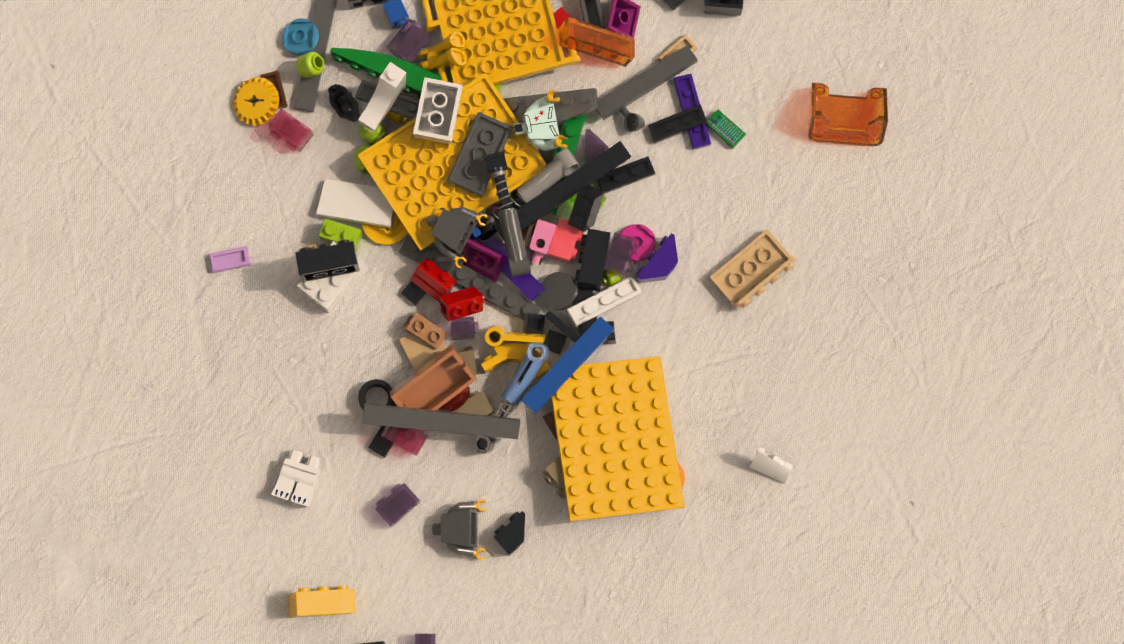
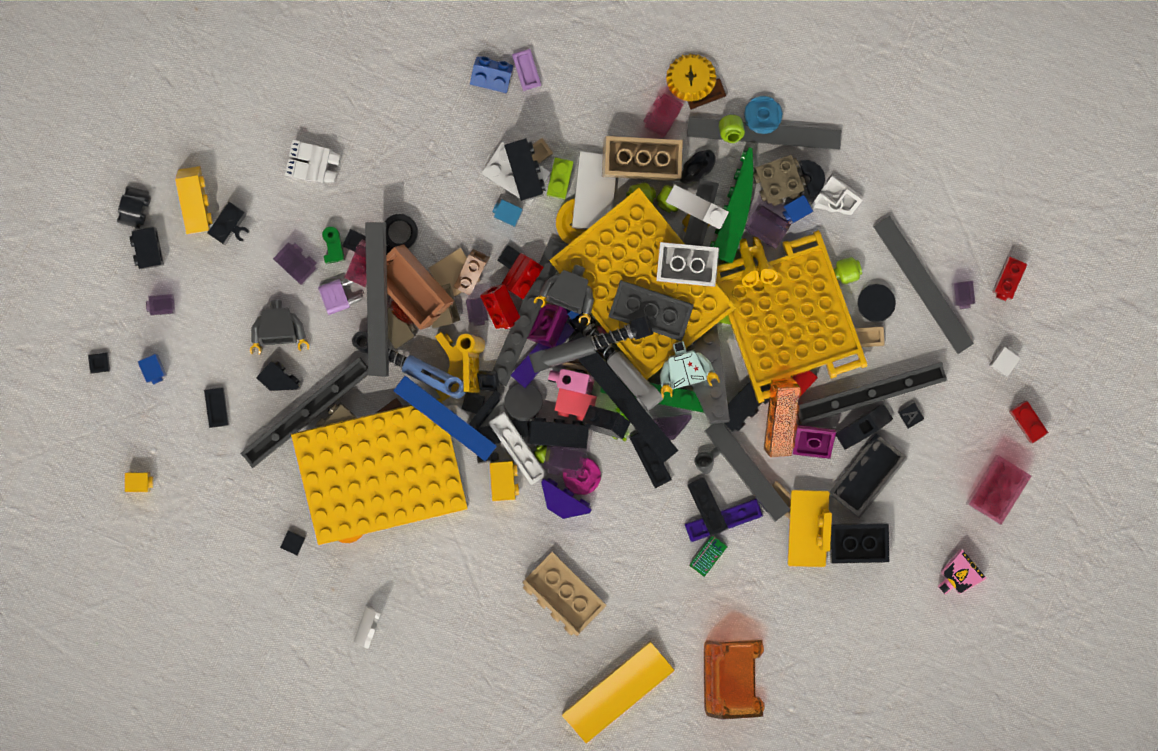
camera: 90 degrees right, 10 degrees up
none -> black tile [204,387,229,428]
none -> black brick [207,202,250,245]
none -> dark grey tile [240,357,369,468]
none -> black tile [280,530,306,556]
none -> lavender piece [318,277,361,315]
none -> green leg [322,227,345,264]
none -> bracket [470,56,514,93]
none -> yellow brick [490,461,519,501]
none -> dark azure brick [492,200,523,227]
none -> yellow arch [562,641,675,743]
none -> tan brick [602,136,683,181]
none -> black brick [724,381,773,432]
none -> dark tan brick [753,154,806,206]
none -> yellow bracket [787,490,832,567]

